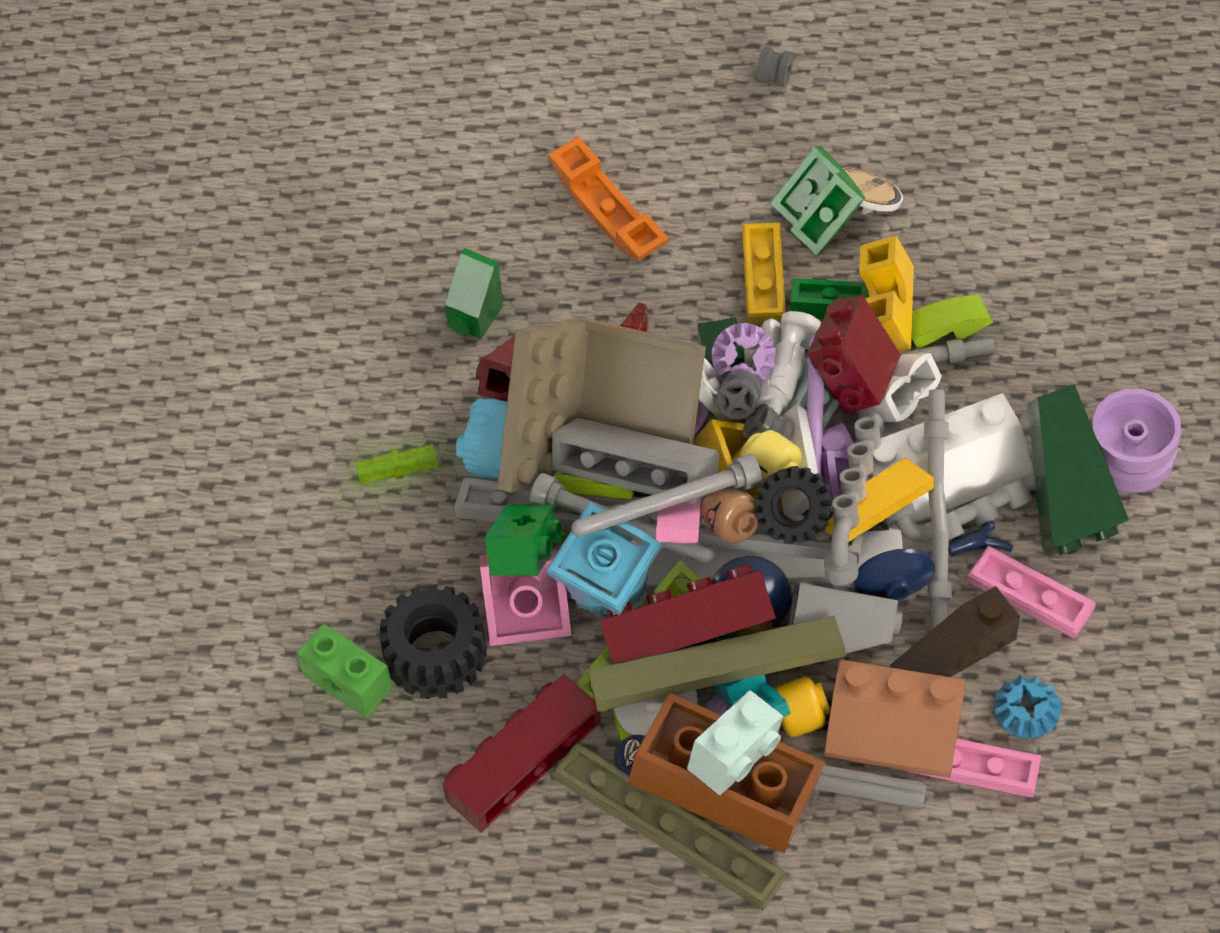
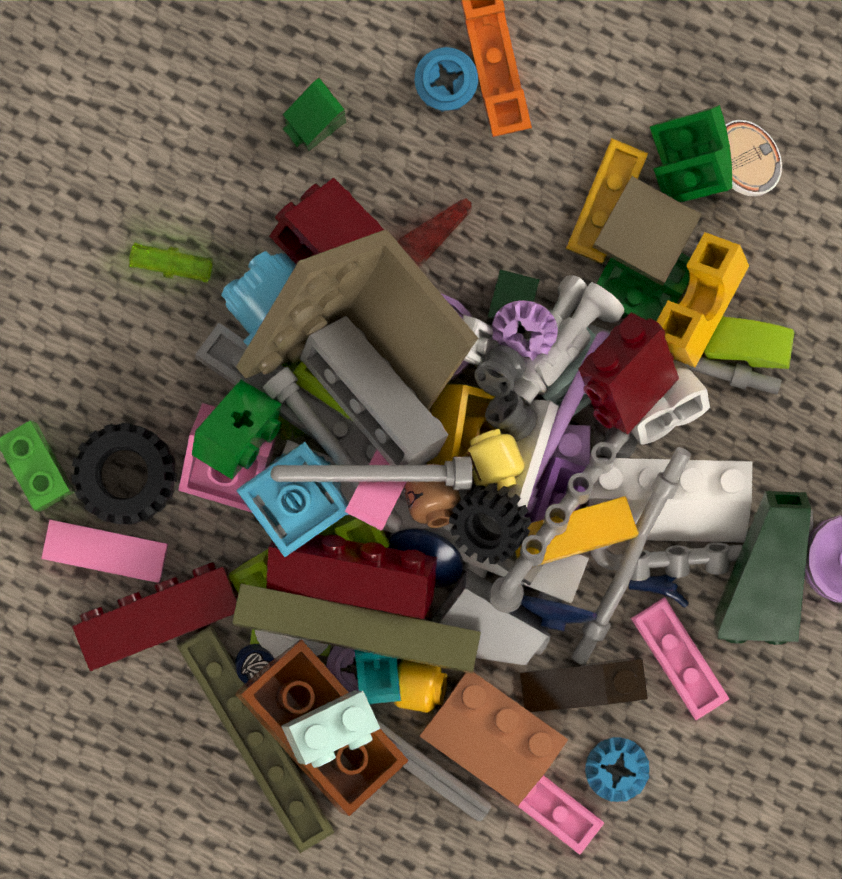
camera: 15 degrees right, 30 degrees up
none -> bright pink tile [41,520,168,583]
none -> dark azure gear [414,47,478,112]
none -> dark tan tile [593,176,702,286]

